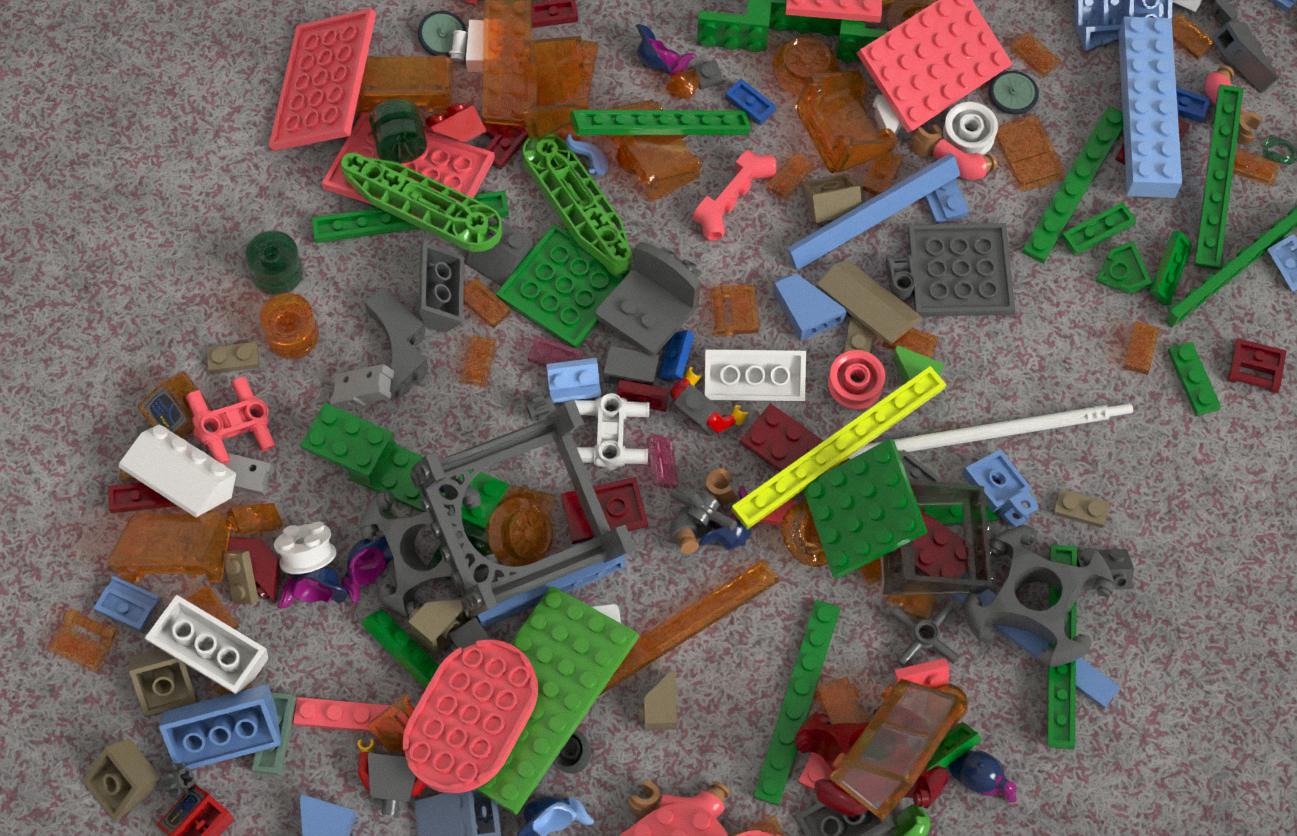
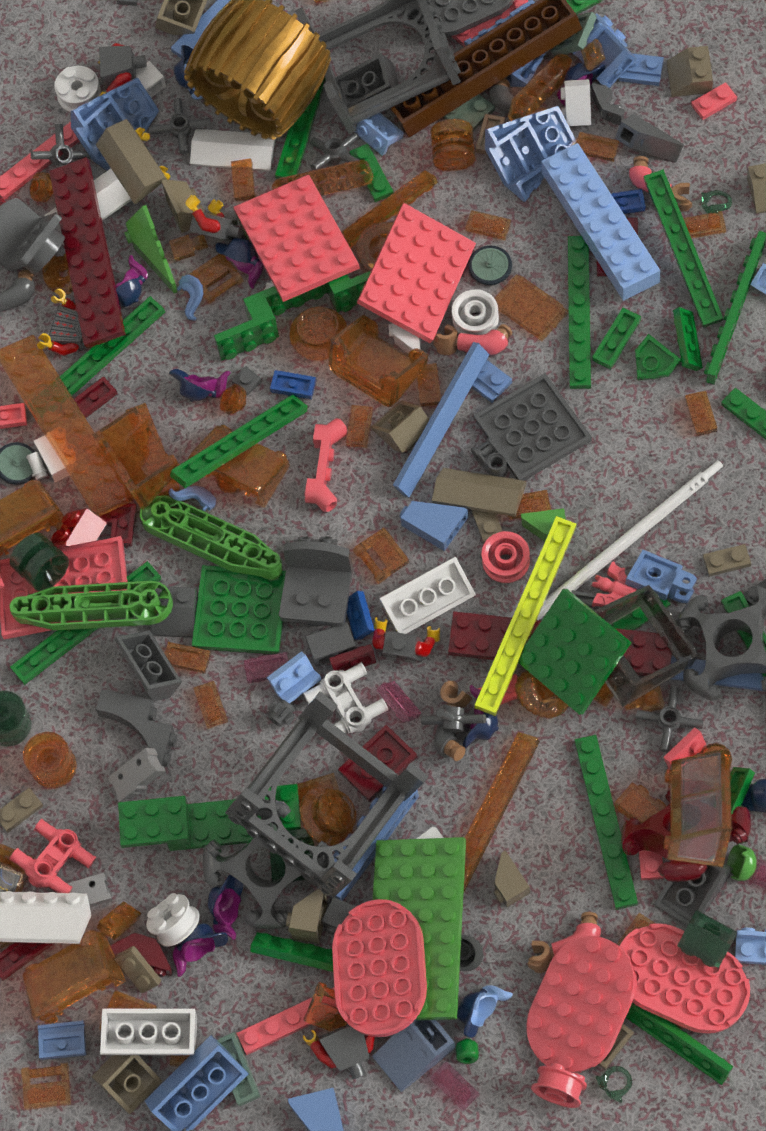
camera: 20 degrees left, 0 degrees up
none -> coral animal [592,562,637,610]

